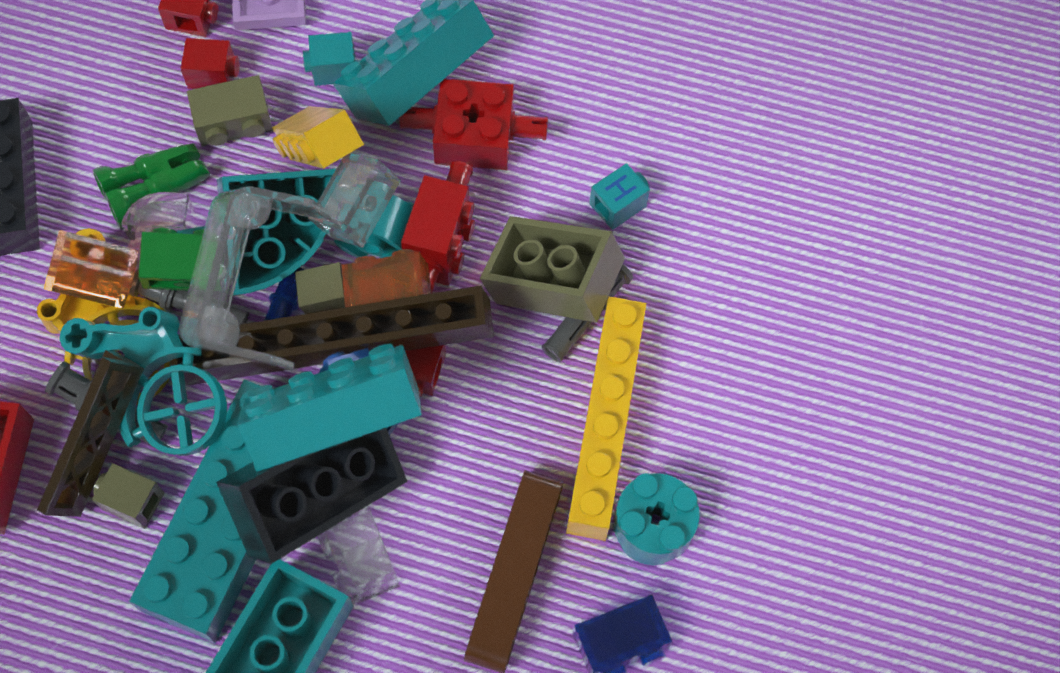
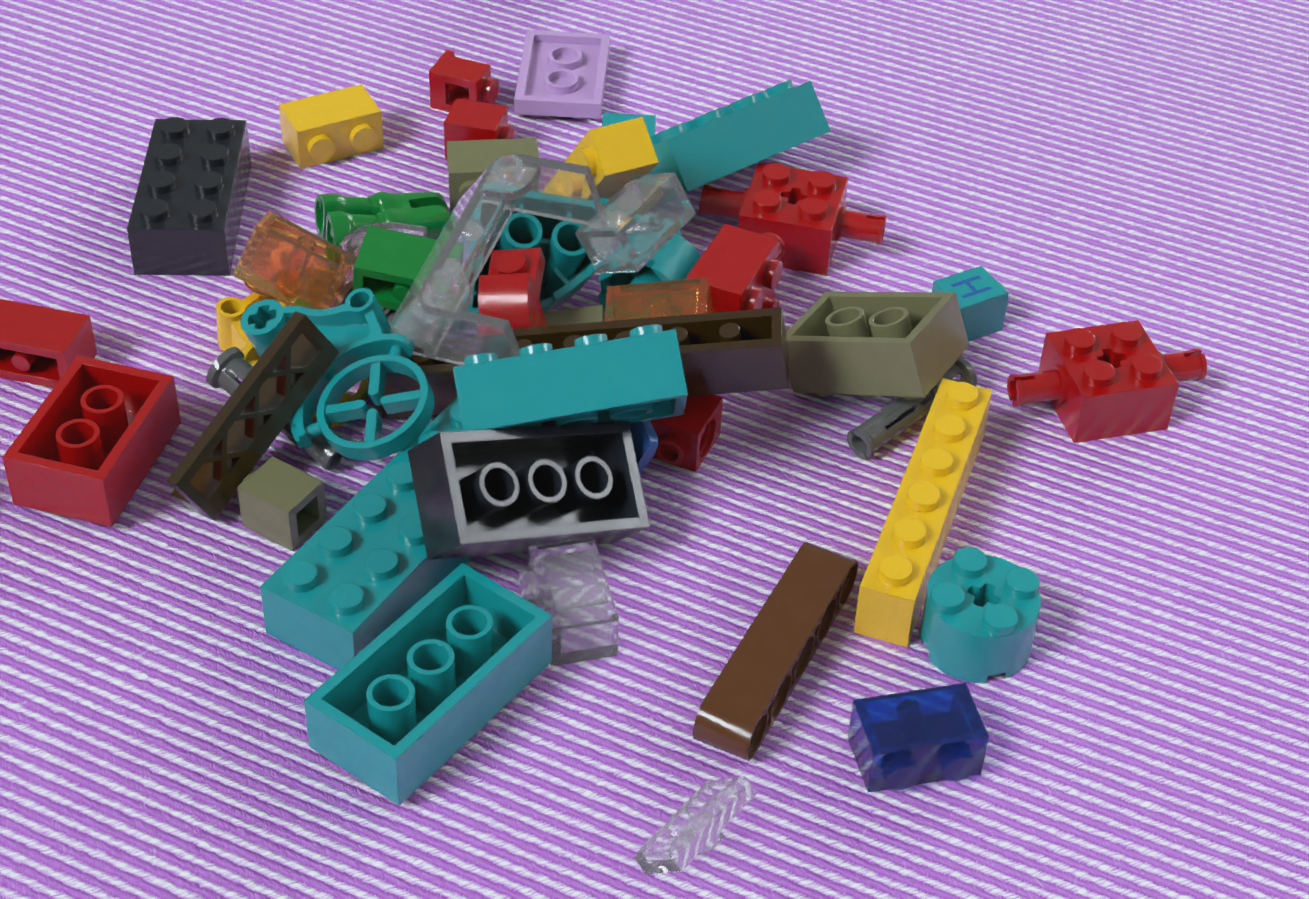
camera: 10 degrees right, 25 degrees down
none -> yellow brick [278,84,384,169]
none -> red brick [478,248,548,331]
none -> red brick [1007,320,1207,443]

